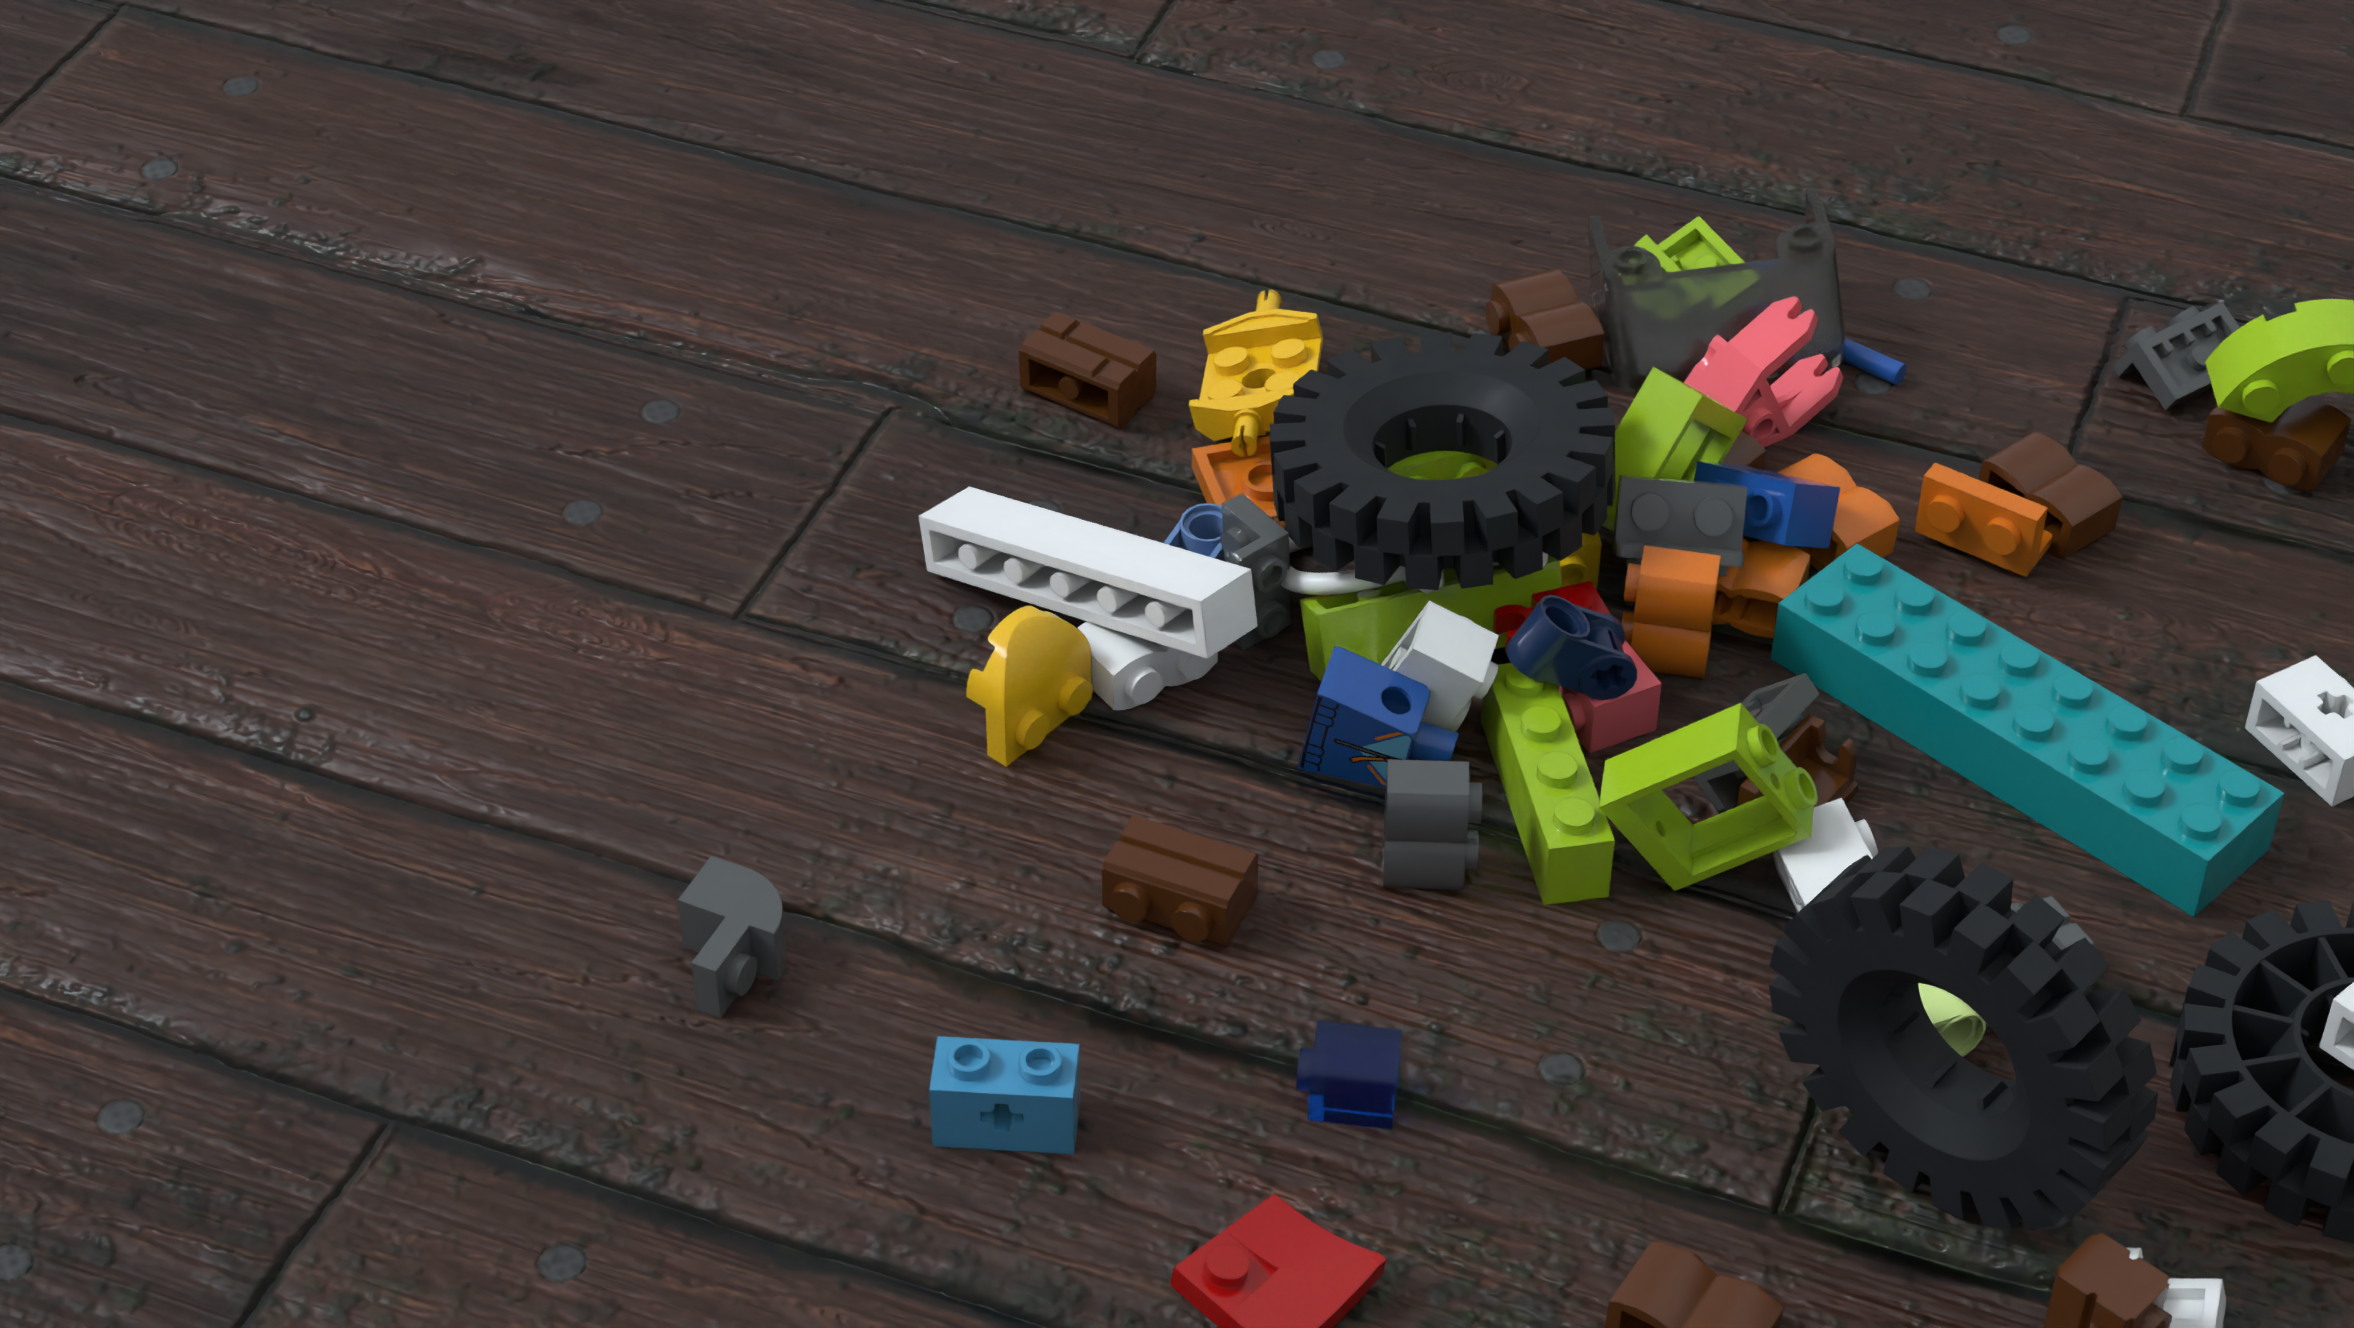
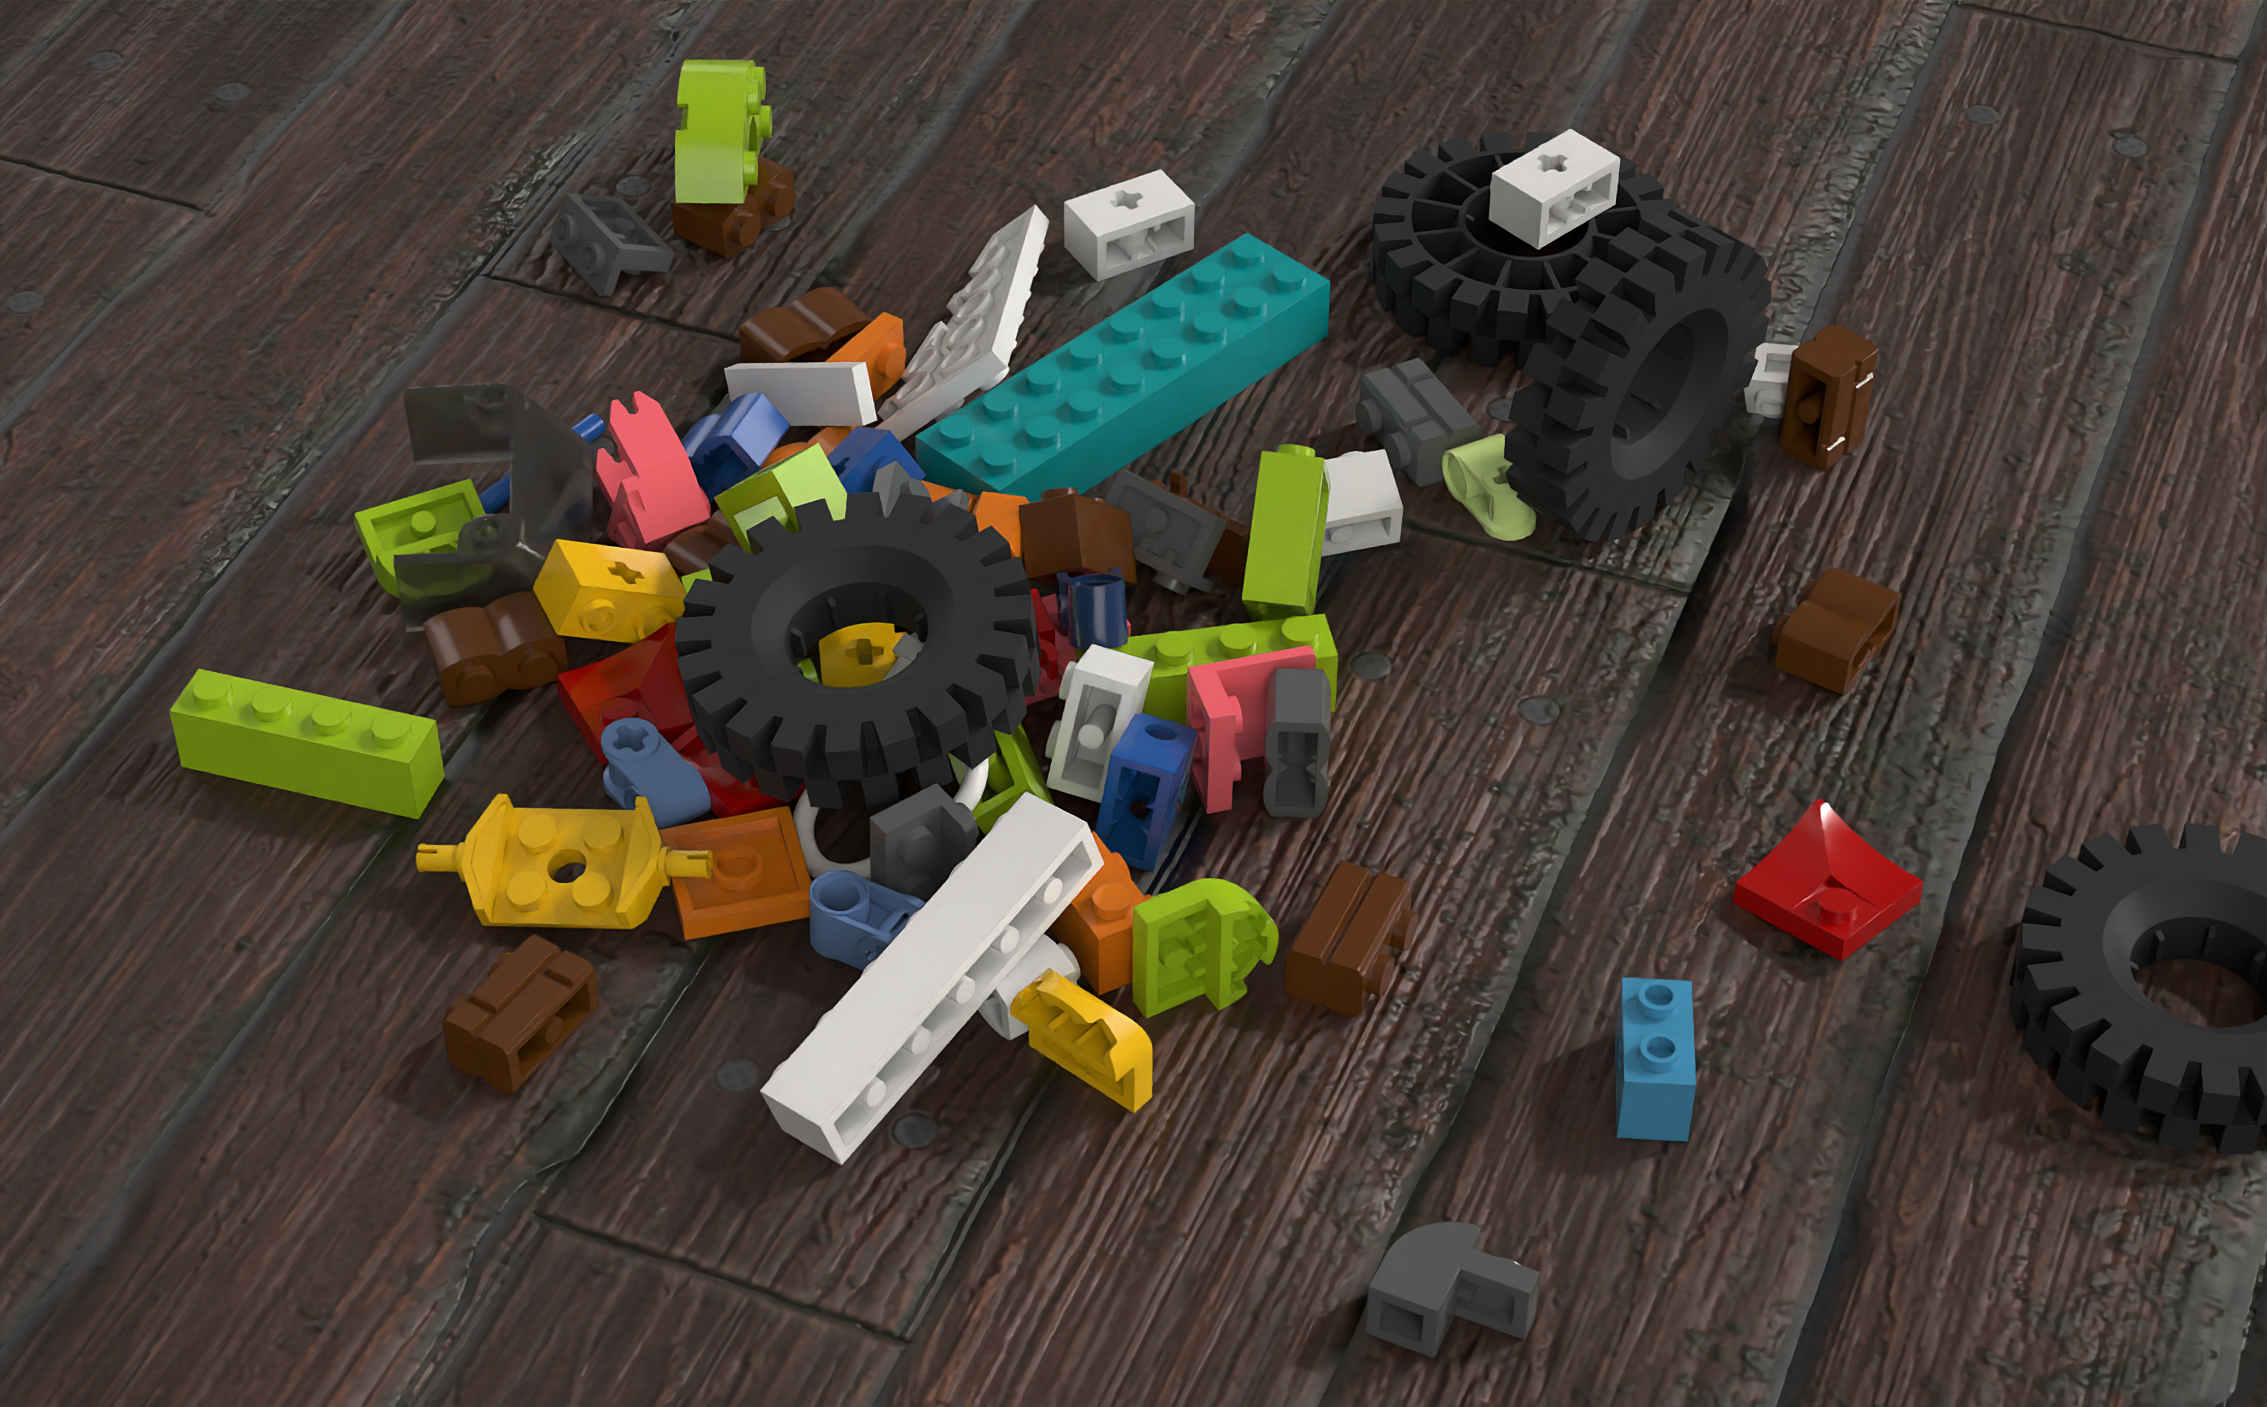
camera: 90 degrees left, 0 degrees up
clear blue brick [1296,1021,1402,1130] -> none
none -> lime brick [170,669,445,820]
none -> yellow brick [533,539,685,644]
none -> blue brick [681,393,790,503]
none -> white tile [724,362,877,426]
none -> white wing [875,204,1049,442]
none -> reddish brown brick [1019,487,1138,588]
none -> orange brick [1049,831,1152,996]
none -> lime slope [1132,878,1279,1019]
none -> coral bracket [1186,645,1316,814]

